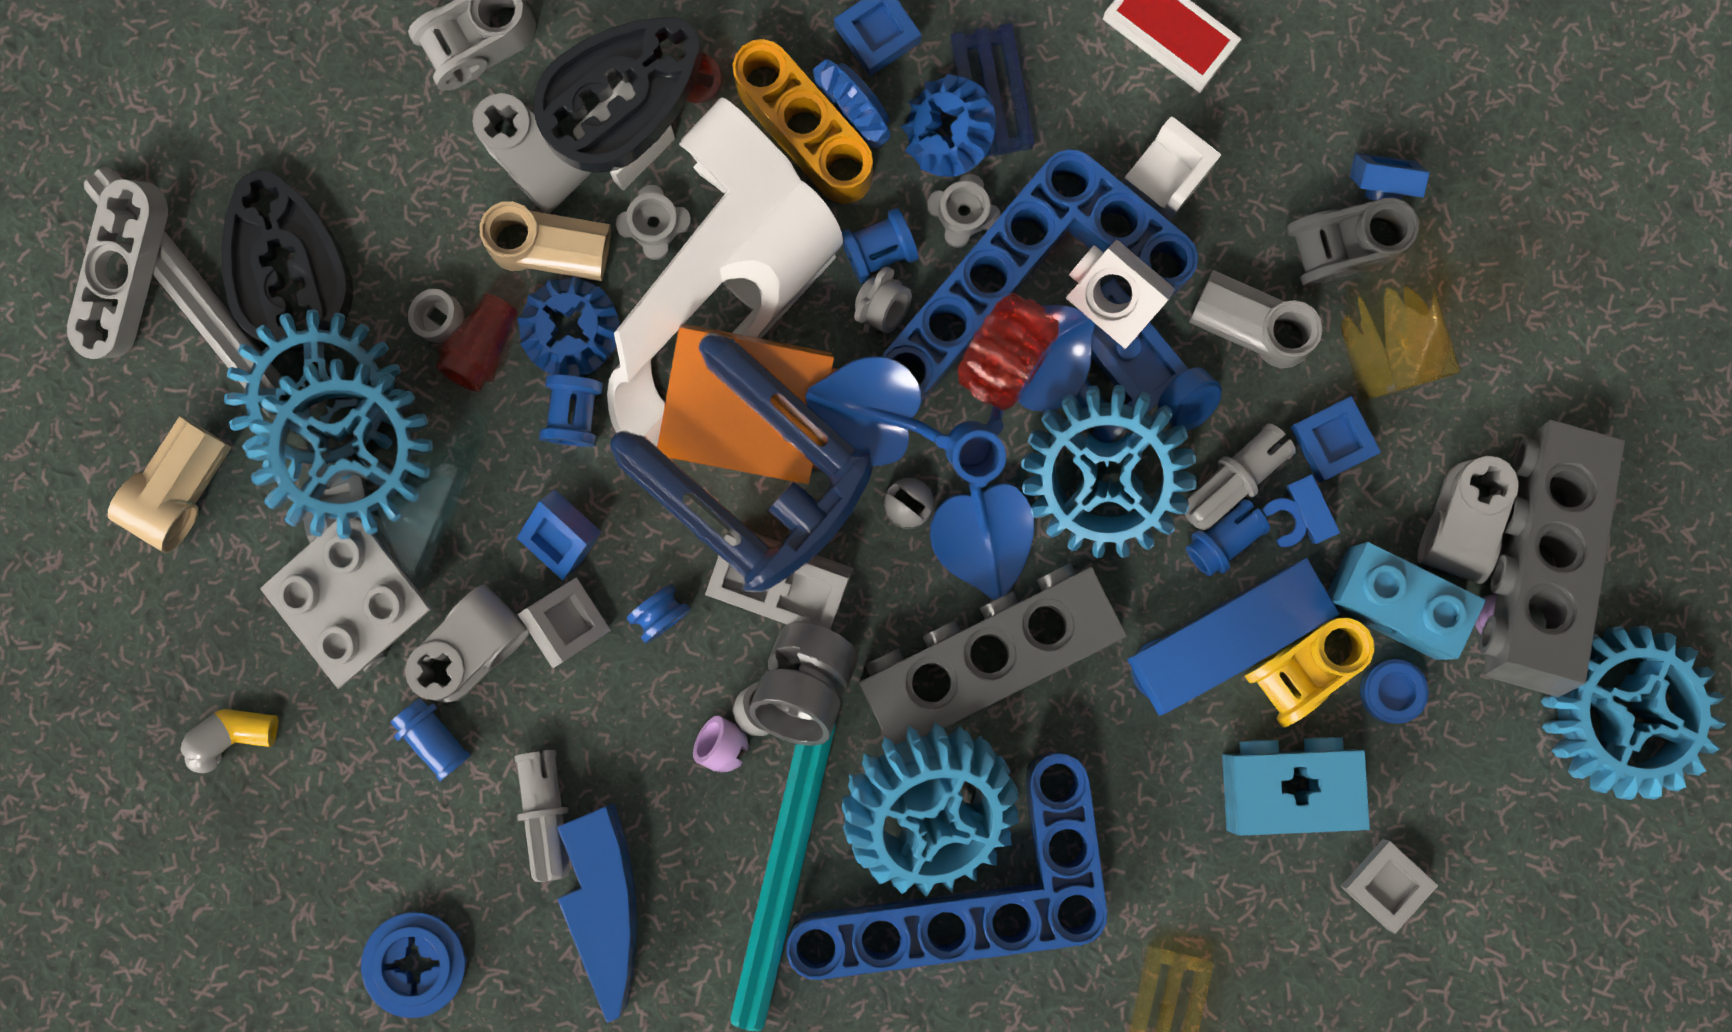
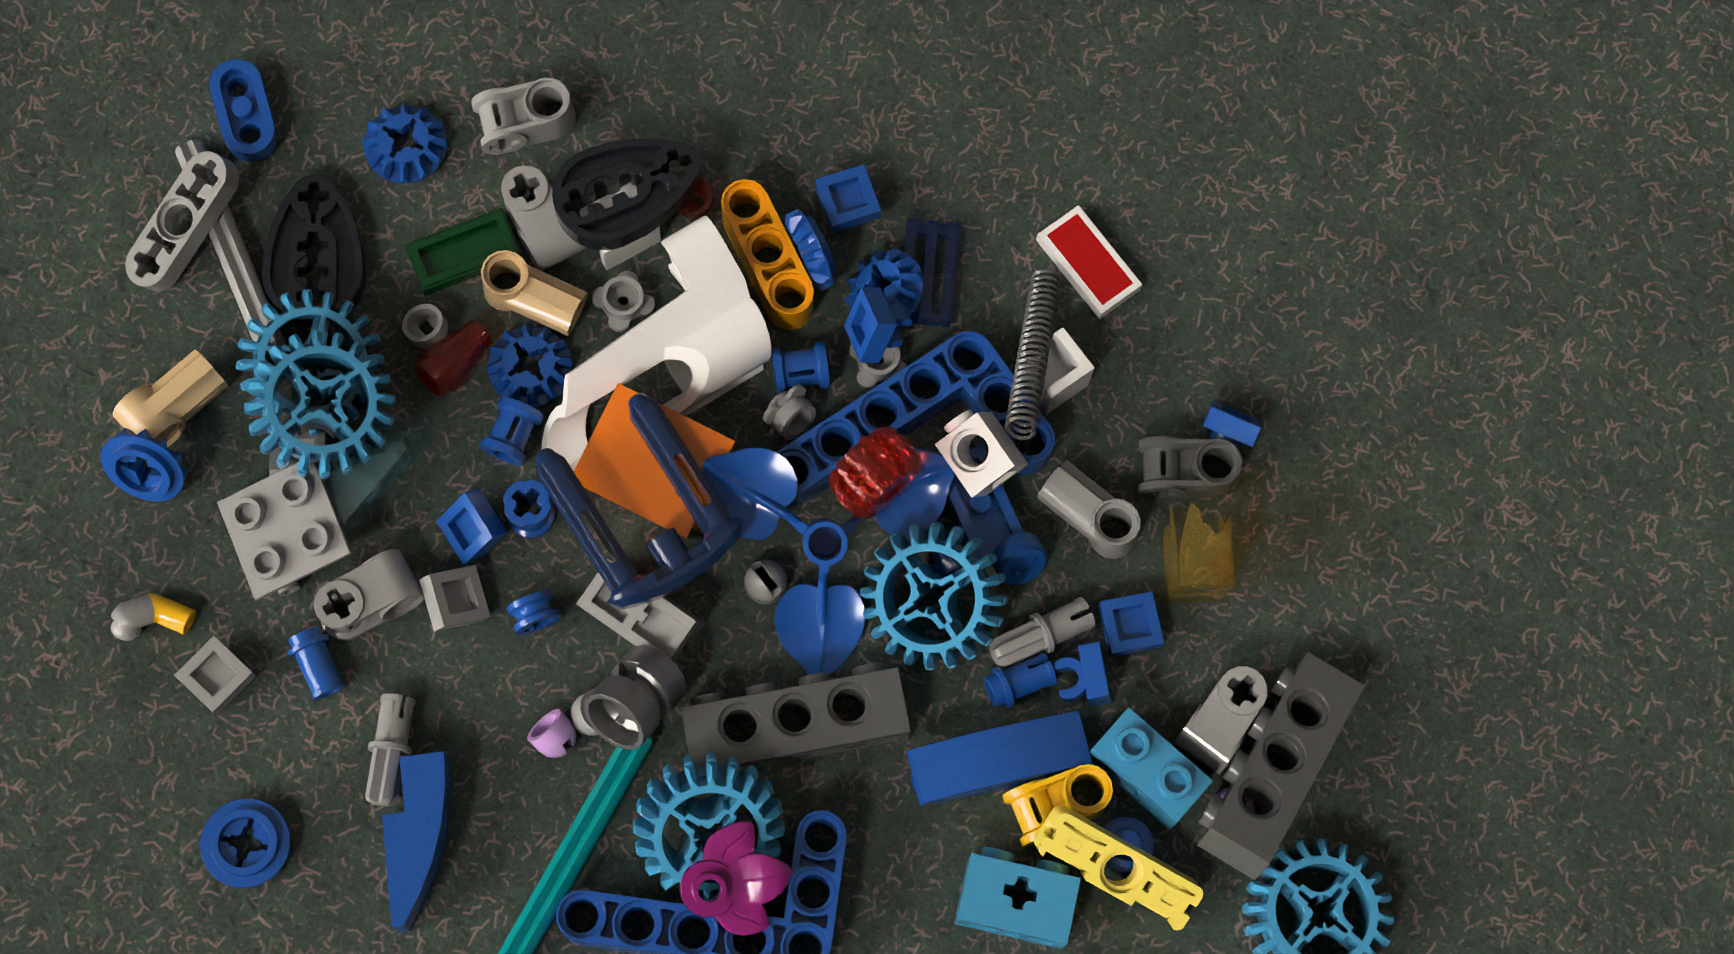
camera: 10 degrees right, 10 degrees down
none -> blue gear [101,428,189,501]
none -> light grey plate [174,636,256,716]
none -> blue plate [209,59,278,162]
none -> blue gear [362,101,447,184]
none -> dark green tile [404,207,522,296]
none -> blue bush [503,479,555,538]
none -> magenta plate [679,821,792,936]
none -> blue tile [844,287,913,363]
none -> dark grey piece [1004,269,1062,440]
none -> light yellow piece [1034,805,1203,930]

